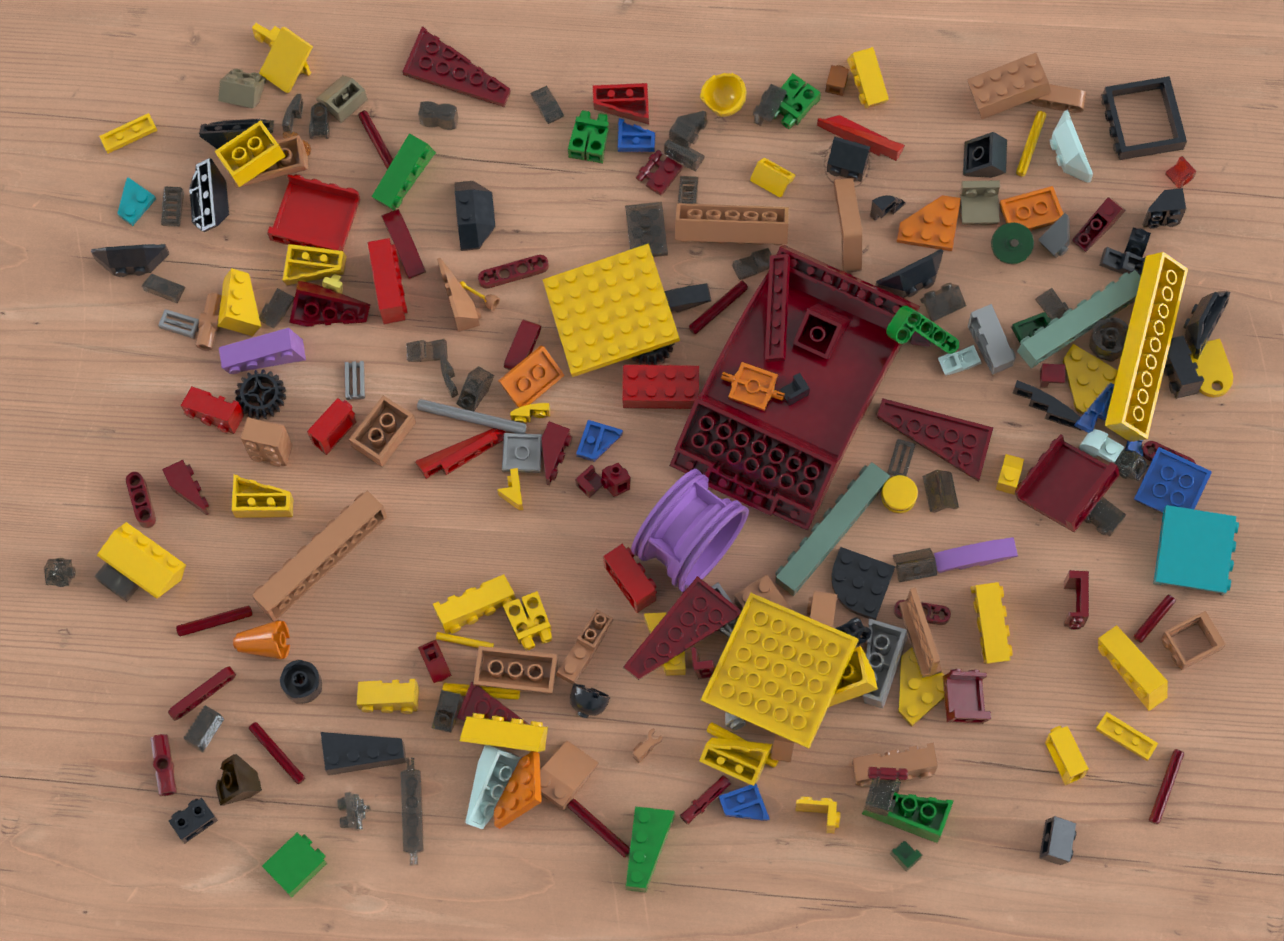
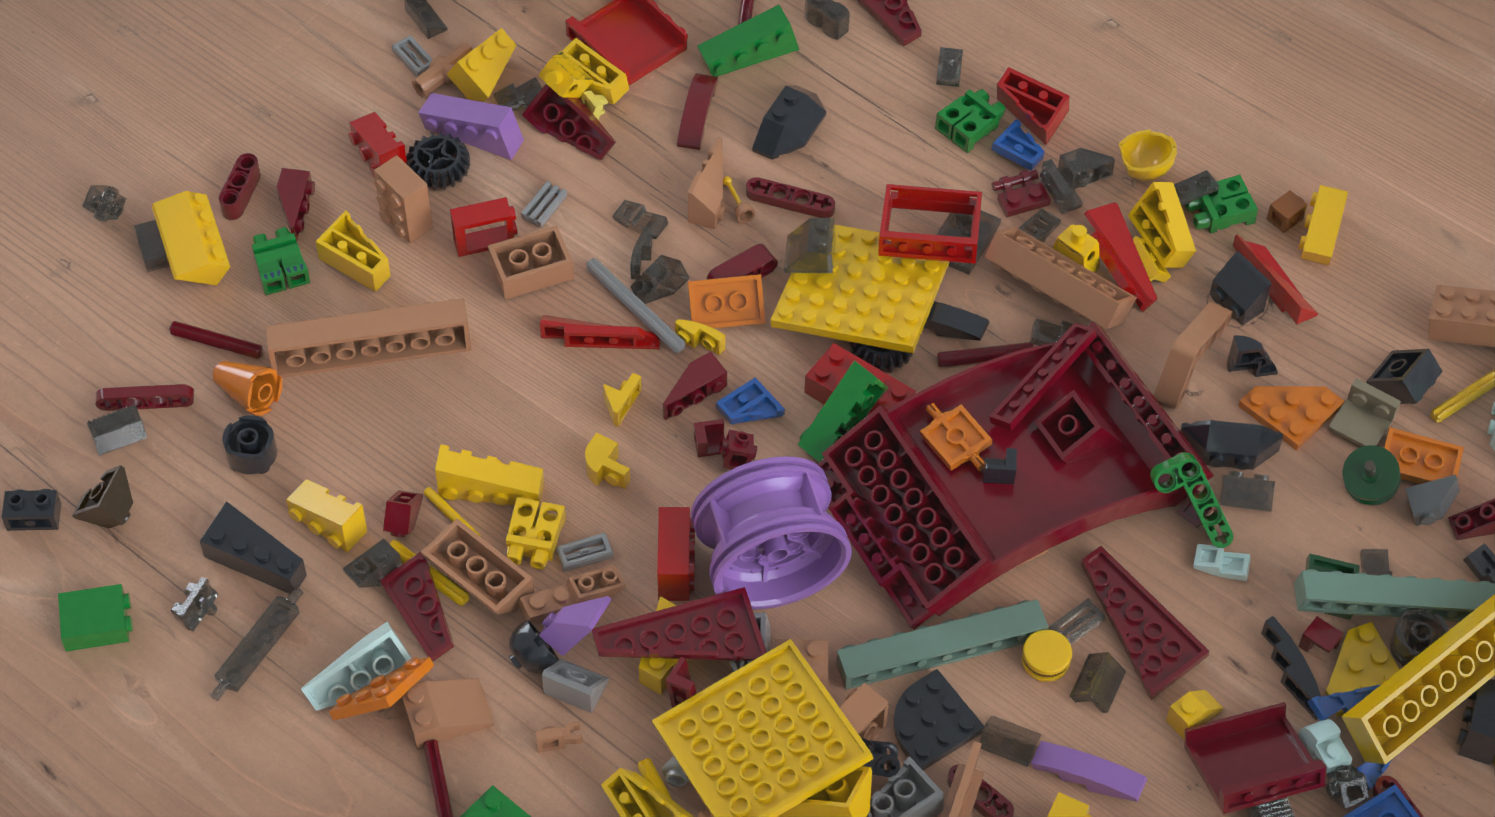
camera: 30 degrees right, 15 degrees down
dark red piece [150,734,177,796] -> none
dark red axle [249,722,305,785] -> none
red brick [367,238,408,324] -> none
yellow slope [460,713,548,752] -> none
light grey plate [502,433,542,473] -> none
light grey wedge [967,304,1016,375] -> none
none -> green hips [252,227,310,296]
none -> yellow torso [539,51,594,98]
none -> medium lavender slope [539,596,612,656]
none -> light grey slope [542,659,609,713]
none -> light grey tile [556,533,613,572]
none -> yellow brick [585,432,630,489]
none -> clear smoke slope [784,218,836,273]
none -> green wedge [797,360,889,462]
none -> red window [878,184,982,264]
none -> yellow torso [1053,224,1100,273]
none -> red wedge [1084,202,1157,312]
none -> yellow wedge [1127,182,1196,268]

